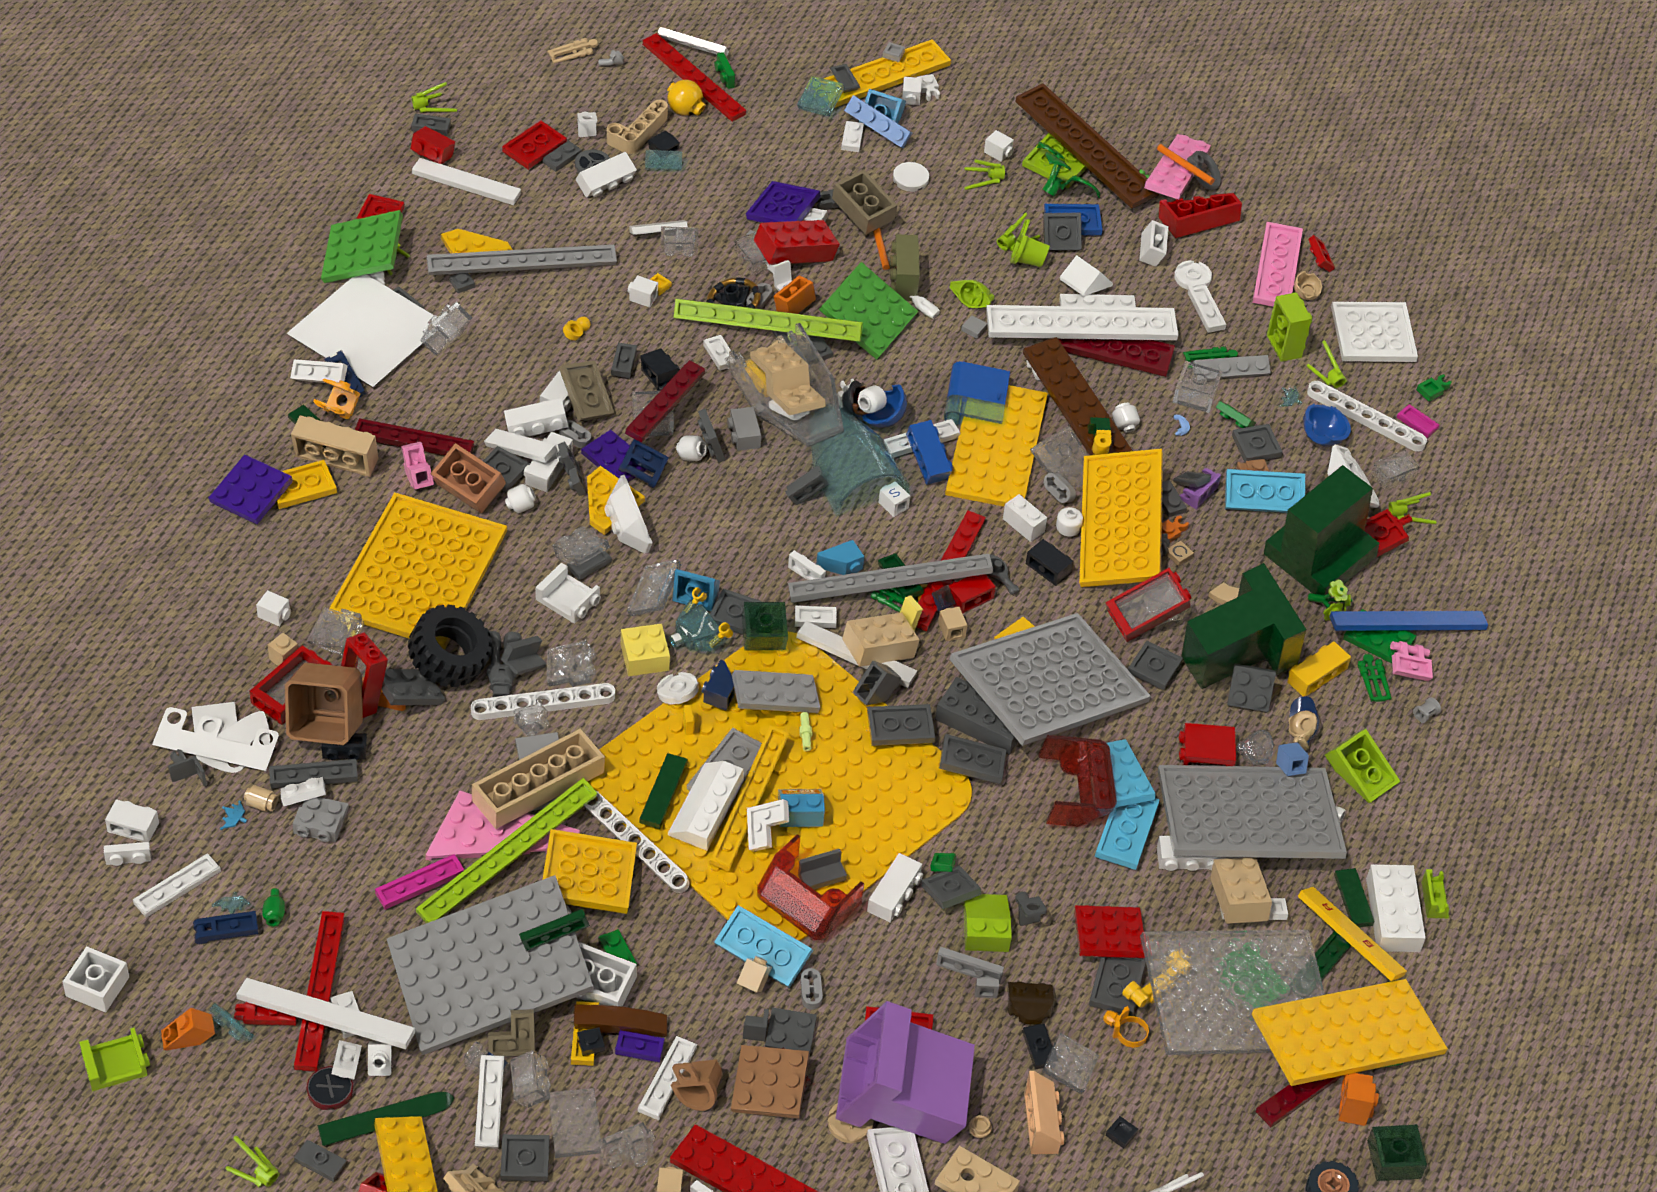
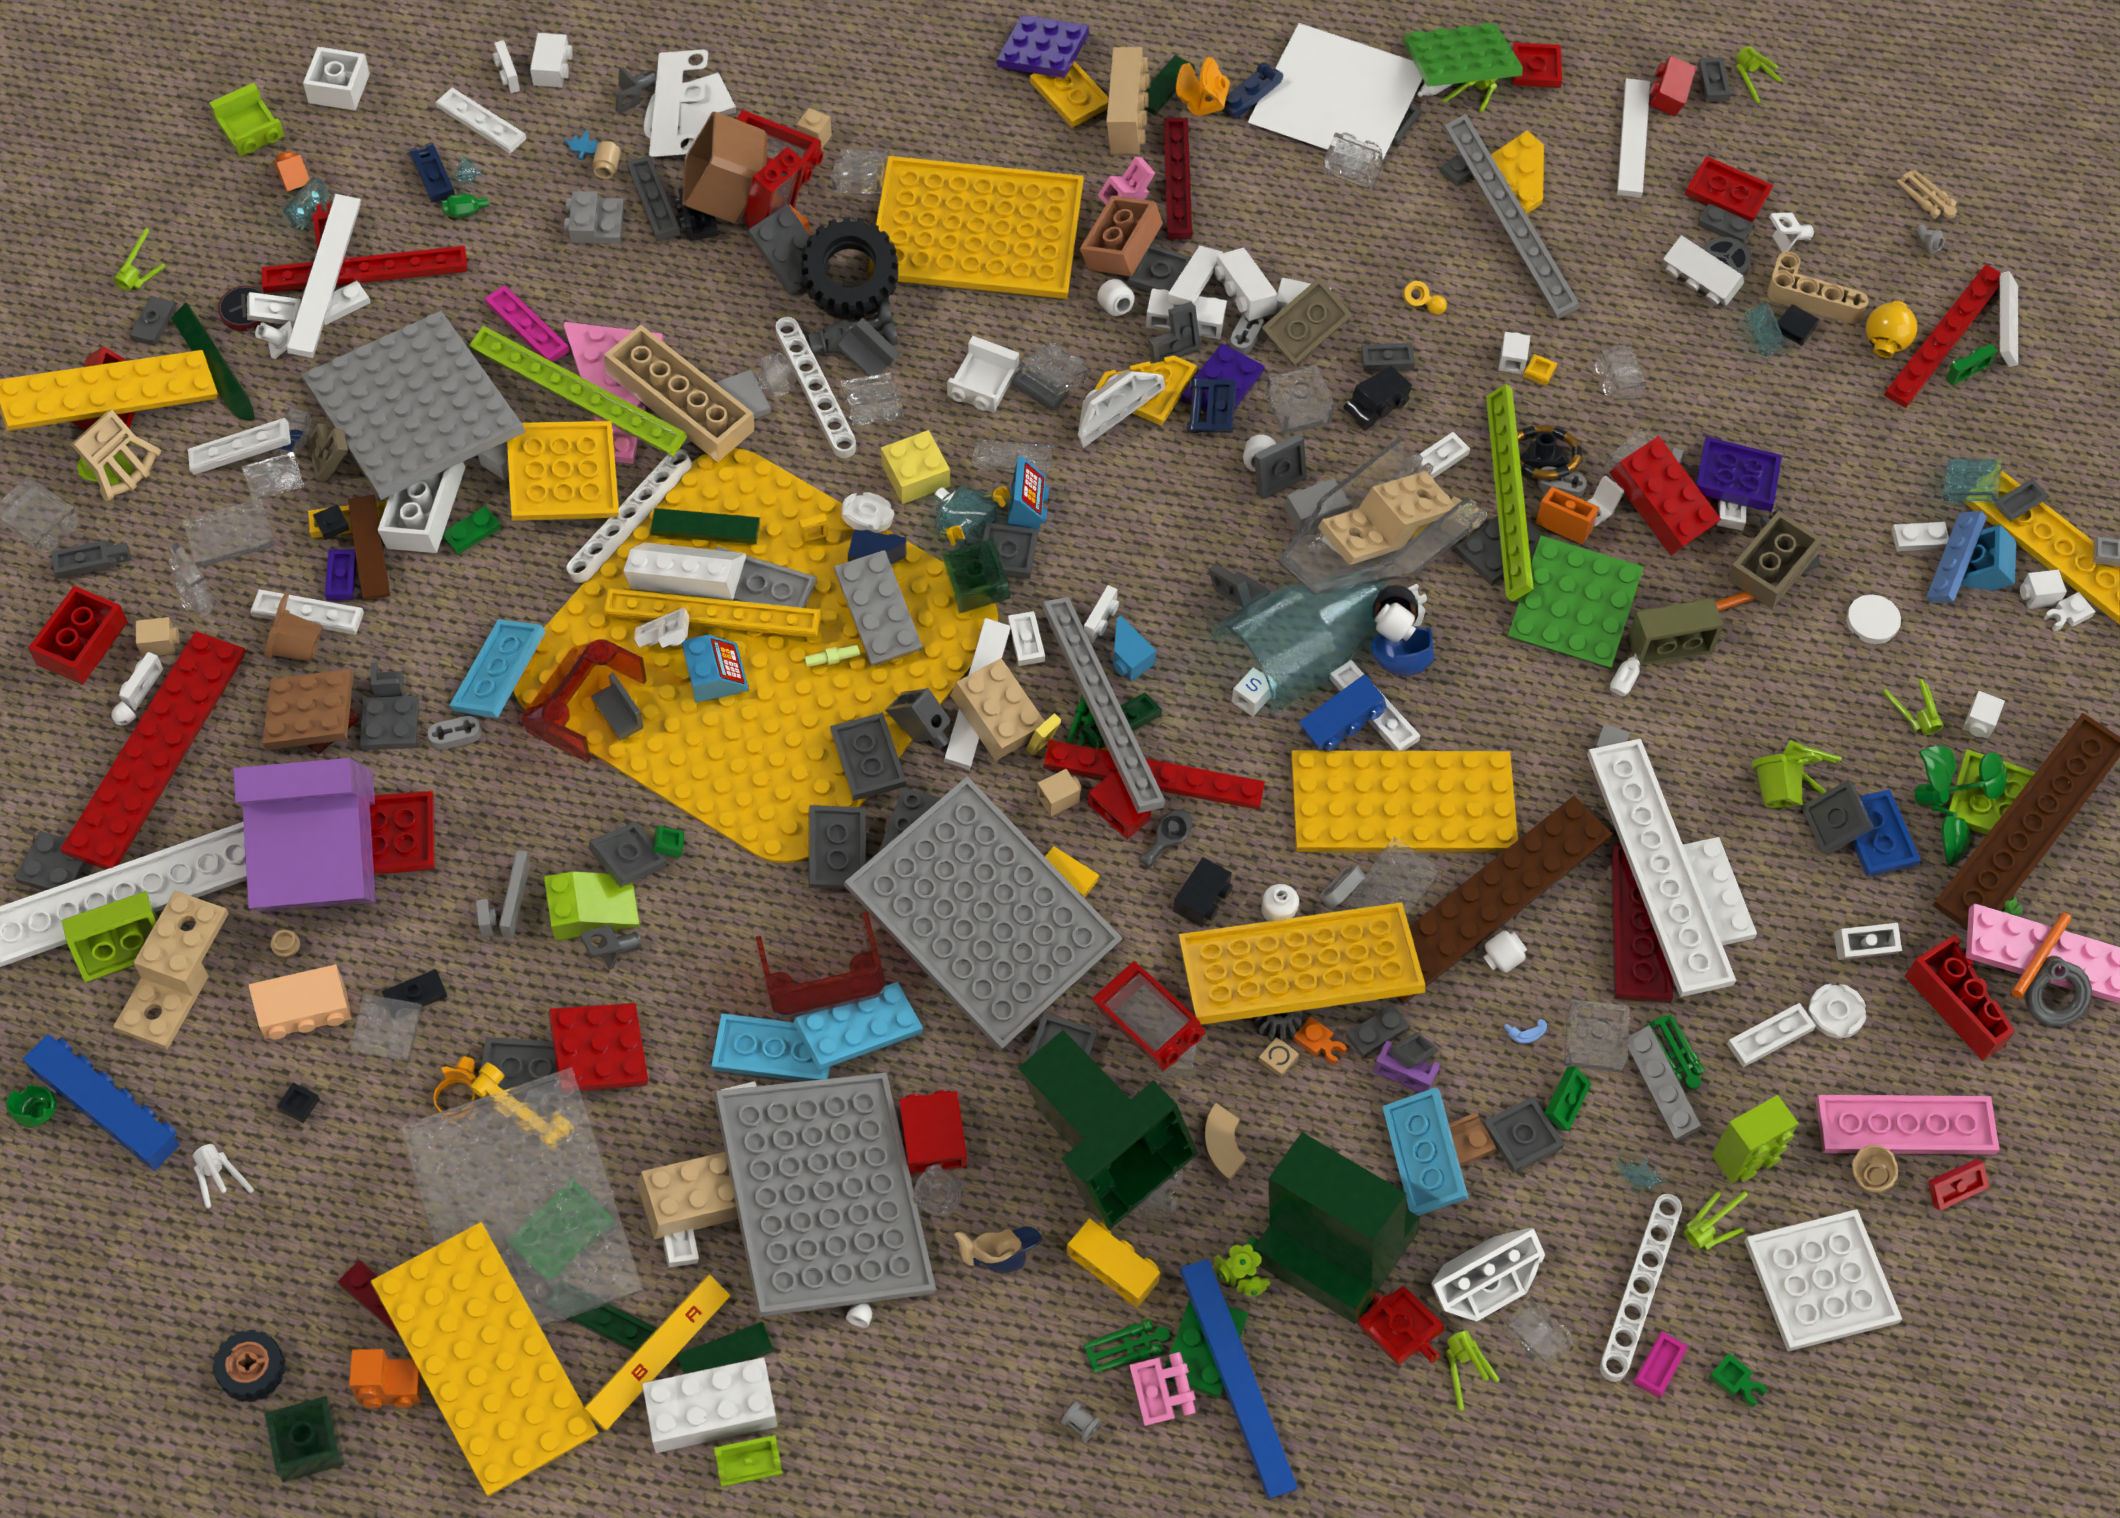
camera: 80 degrees right, 10 degrees up
white brick [256,590,291,626] -> none
white plate [281,777,326,806] -> none
white plate [290,359,348,383] -> none
dark grey plate [500,1134,550,1181] -> none
dark green tile [519,909,590,951] -> none
dark red plate [625,360,705,443] -> none
white tile [629,220,688,235] -> none
tan brick [737,956,772,992] -> none
white brick [867,853,923,923] -> none
clear smoke tile [931,585,956,612] -> none
blue door [944,361,1010,425] -> none
lime hat [949,280,995,308] -> none
white brick [1003,494,1047,542] -> none
dark brown slope [1007,981,1054,1024] -> none
white slope [1060,255,1113,296] -> none
leg [1087,417,1112,455] -> none
dark grey plate [1227,664,1276,712] -> none
medium blue brick [1276,742,1309,776] -> none
blue cylinder [1303,403,1351,447] -> none
lime slope [1325,728,1400,803] -> none

